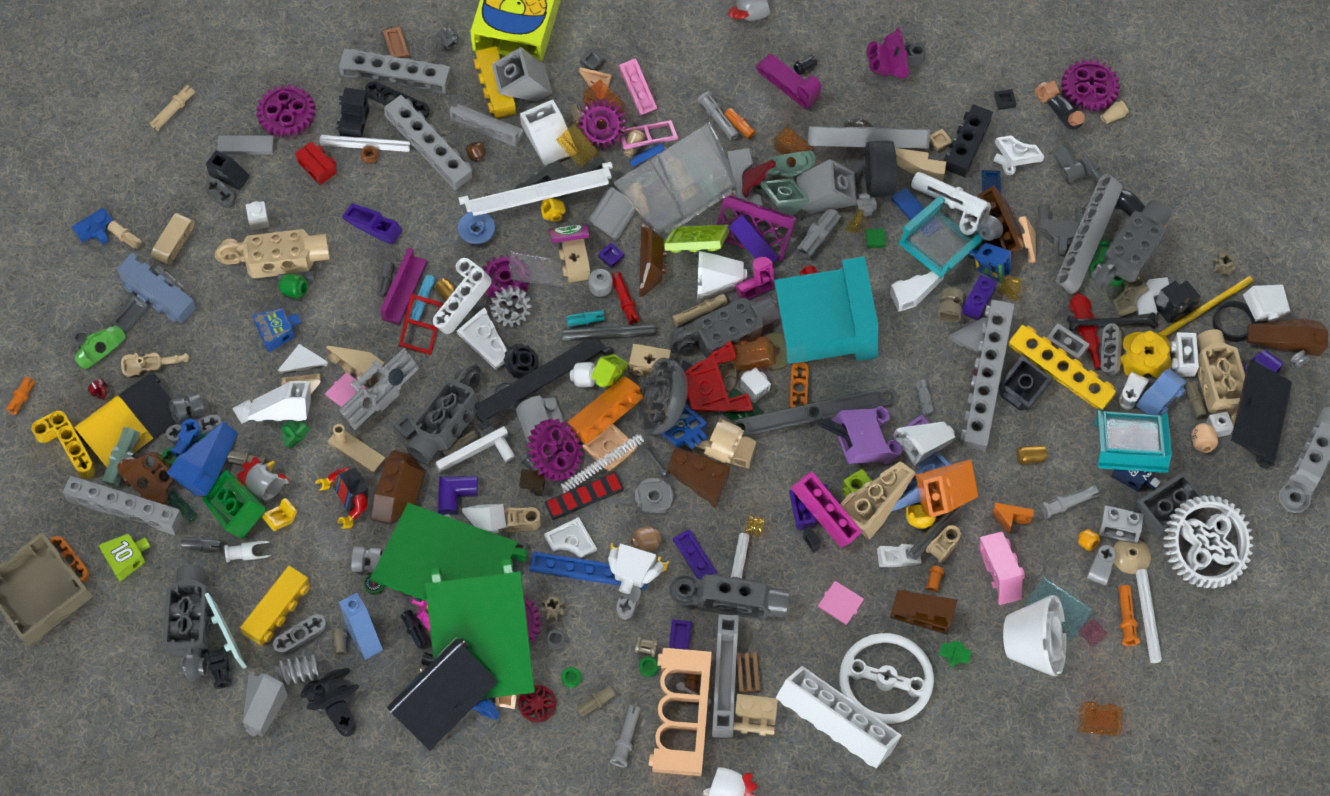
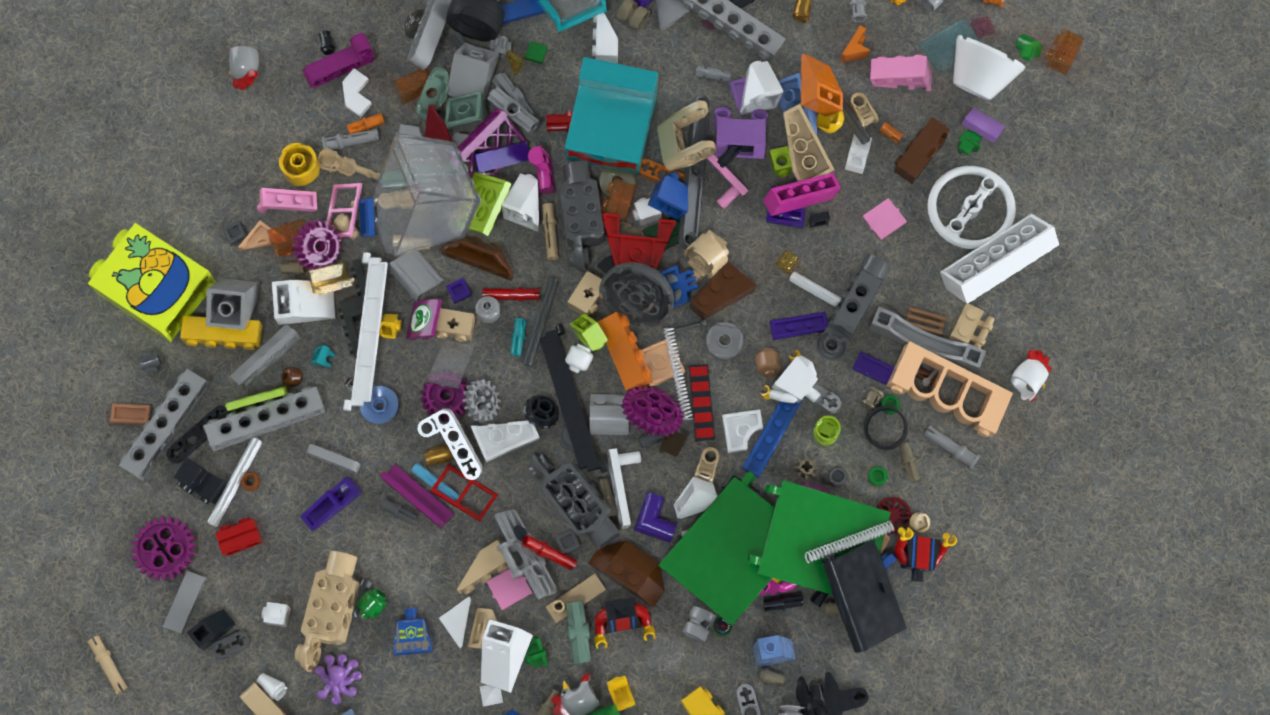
camera: 70 degrees left, 10 degrees up
none -> lime tile [225,386,288,411]
none -> white cone [256,673,287,701]
none -> yellow brick [279,143,320,186]
none -> light grey beam [305,444,361,474]
none -> teal tile [310,345,335,368]
none -> medium lavender animal [314,654,362,705]
none -> tan piece [318,148,381,181]
none -> white tile [342,69,372,118]
none -> light grey piece [487,87,540,134]
none -> red pin [521,535,577,571]
none -> sand green piece [565,601,591,663]
none -> blue torso [648,172,688,220]
none -> tan connector [657,101,716,171]
none -> bright pink piece [706,154,748,209]
none -> white piece [805,521,894,563]
none -> lime wheel [813,416,841,446]
none -> black tyre [864,406,908,450]
none -> torso [894,527,957,582]
none -> tan tile [910,512,930,533]
none -> medium lavender slope [962,107,1006,143]
none -> green piece [1016,34,1043,62]

